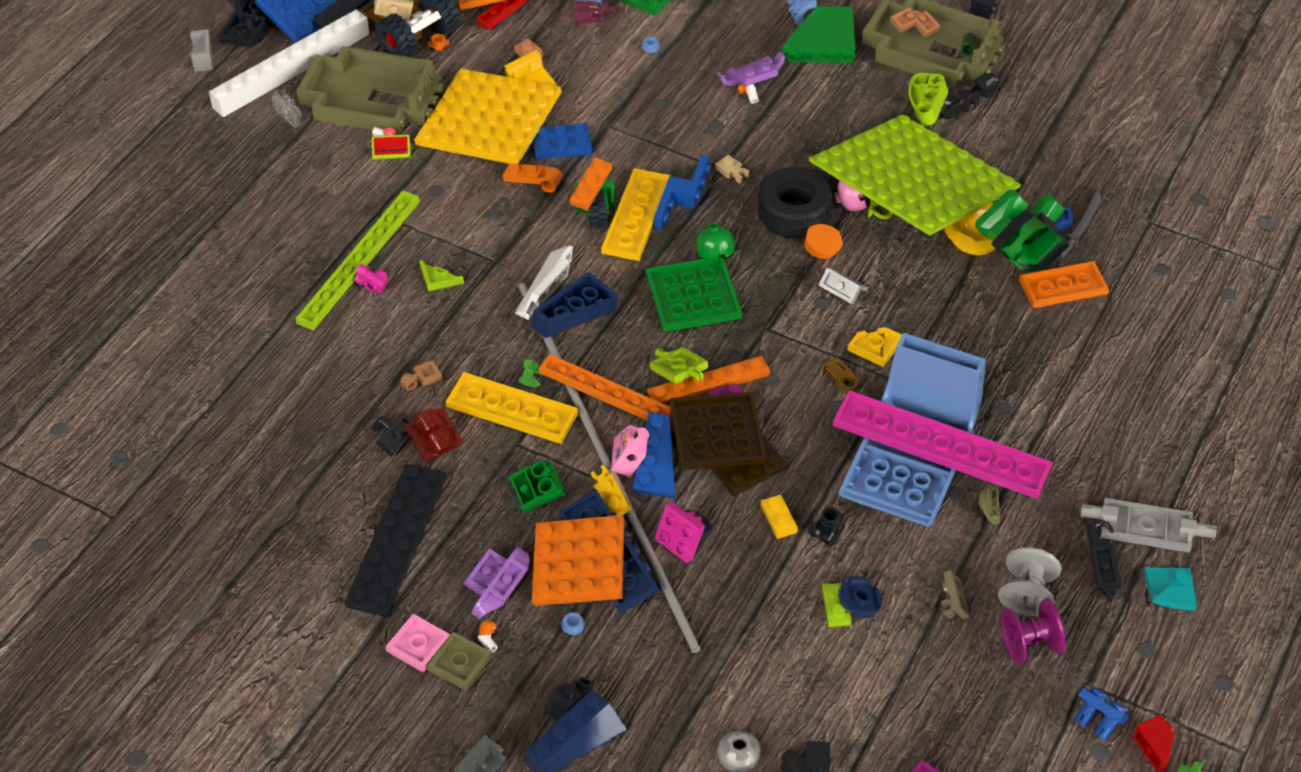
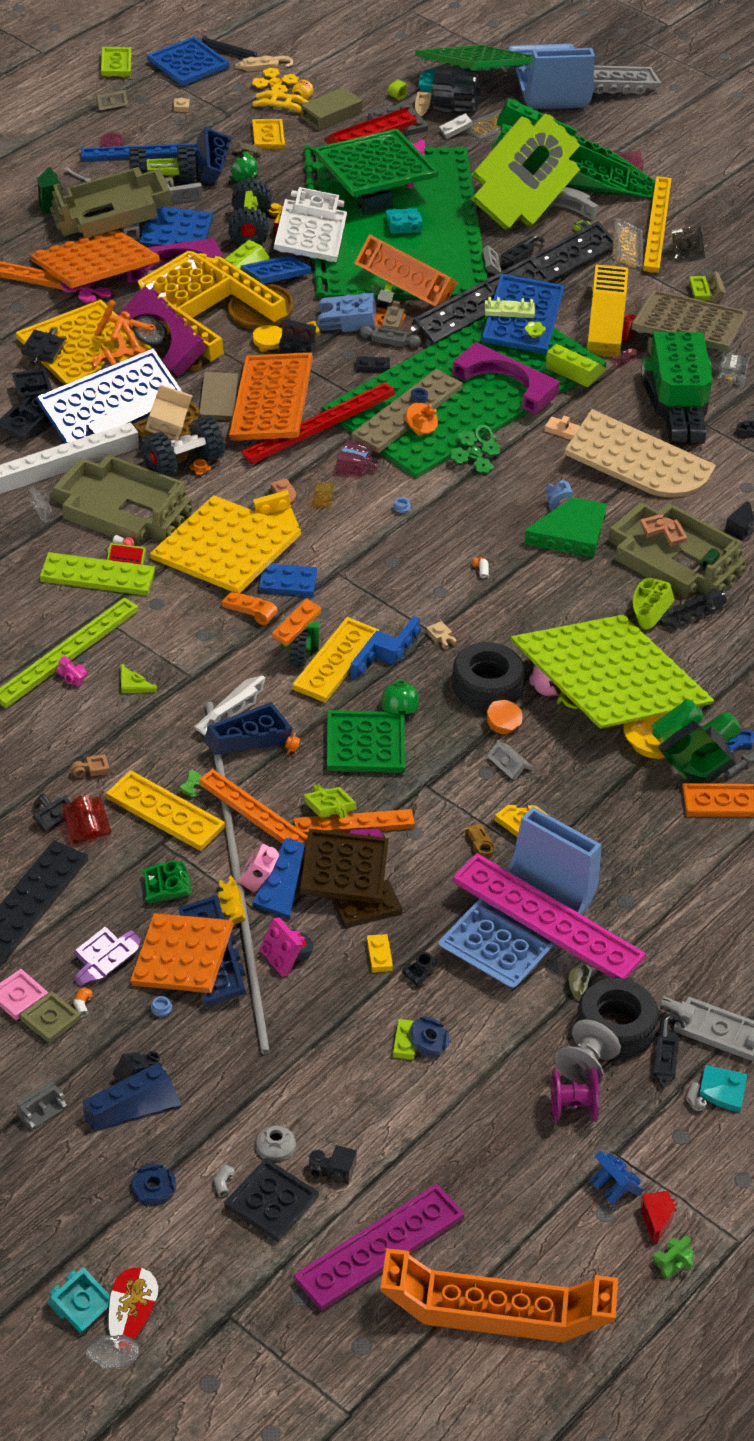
camera: 10 degrees right, 5 degrees down
medium lavender plate [716,52,785,86] -> none
dark tan plate [941,570,970,620] -> none
none -> lime plate [40,552,155,596]
none -> orange plate [285,732,300,755]
none -> clear yellow plate [314,482,334,506]
none -> black tyre [576,978,659,1059]
none -> light grey arm [686,1082,707,1111]

